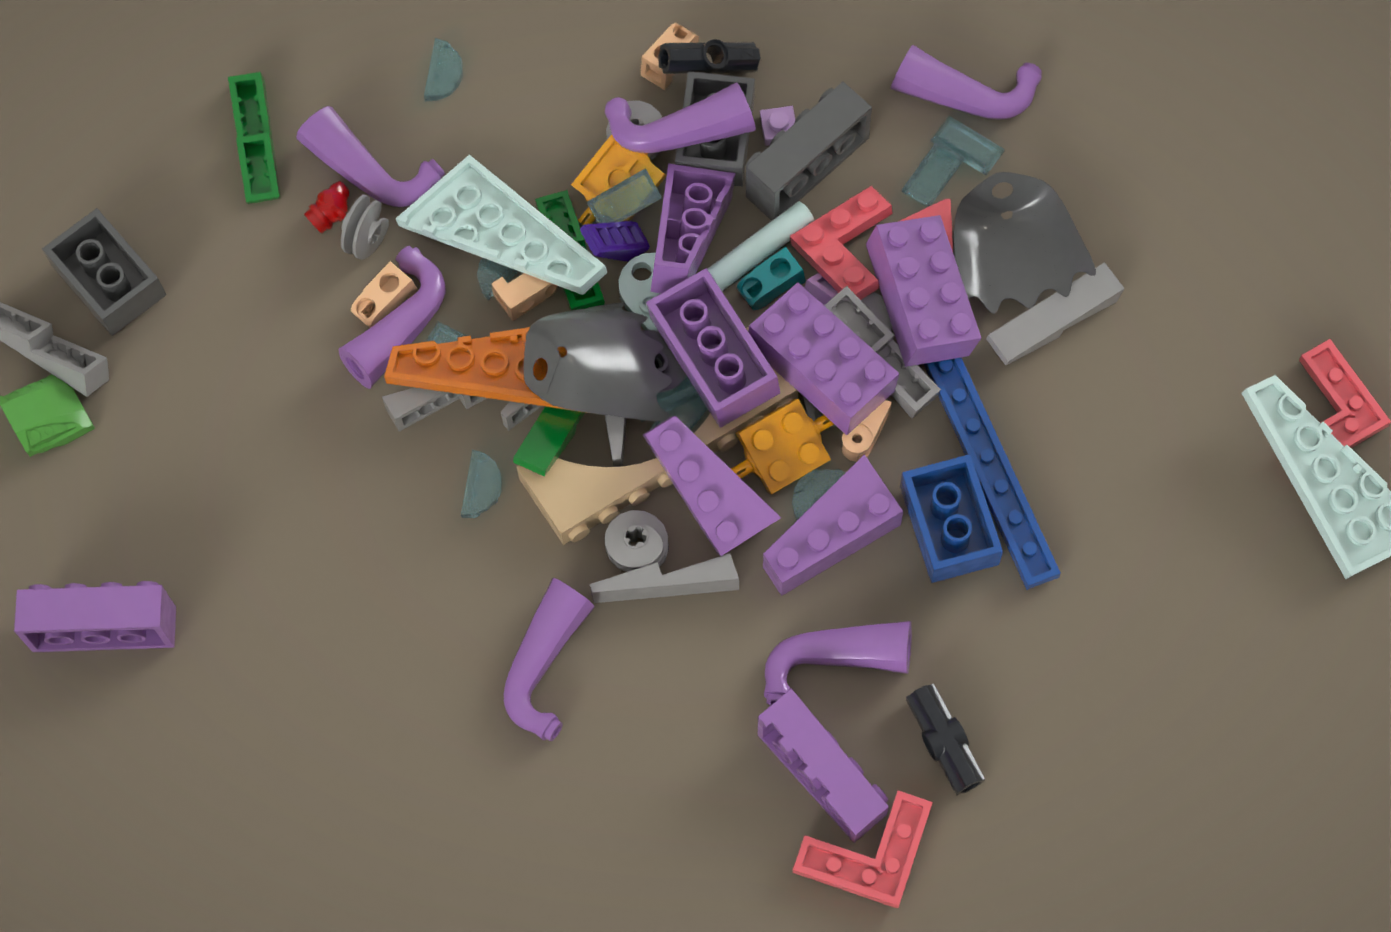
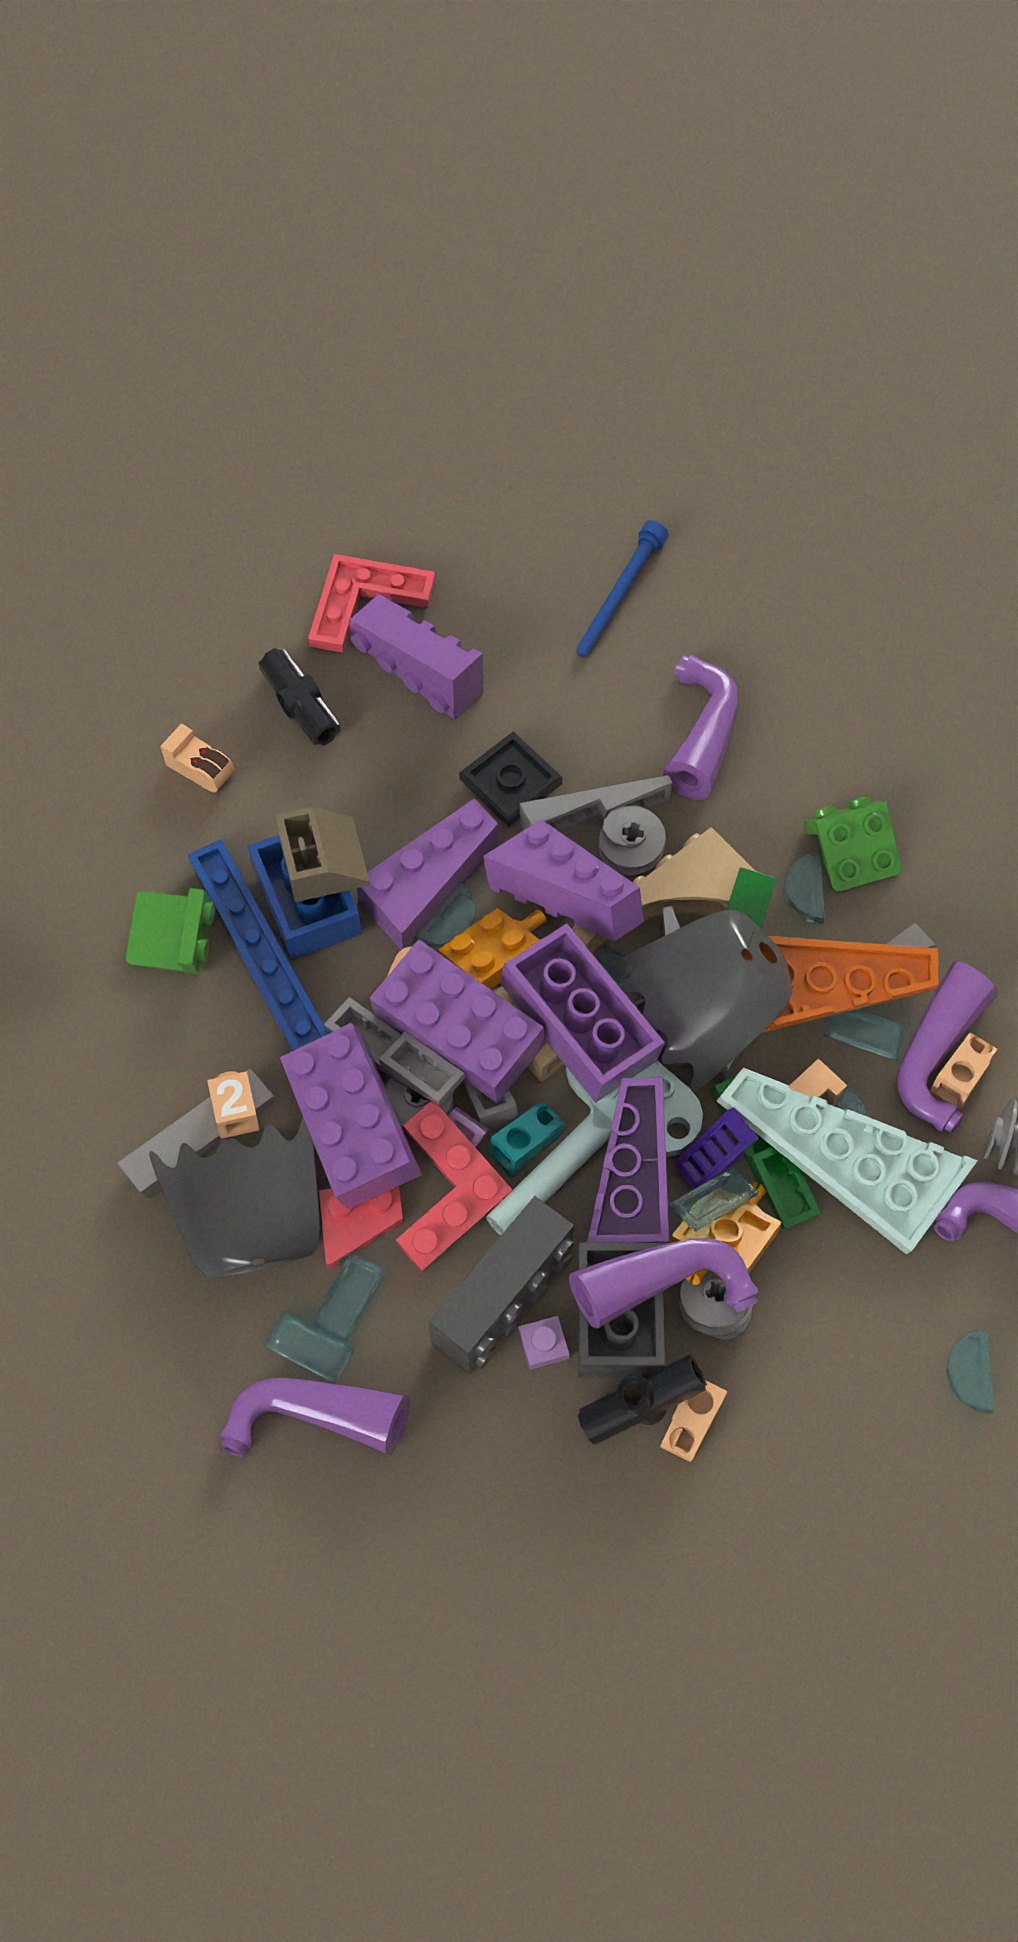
camera: 170 degrees right, 5 degrees down
medium lavender animal [764,621,912,705] -> none
none -> bright green bracket [126,888,215,974]
none -> light nougat leg [161,723,235,792]
none -> light nougat brick [207,1071,259,1139]
none -> dark tan slope [274,806,370,902]
none -> black plate [459,731,563,826]
none -> blue piece [576,520,669,657]
none -> bright green bracket [803,796,902,891]

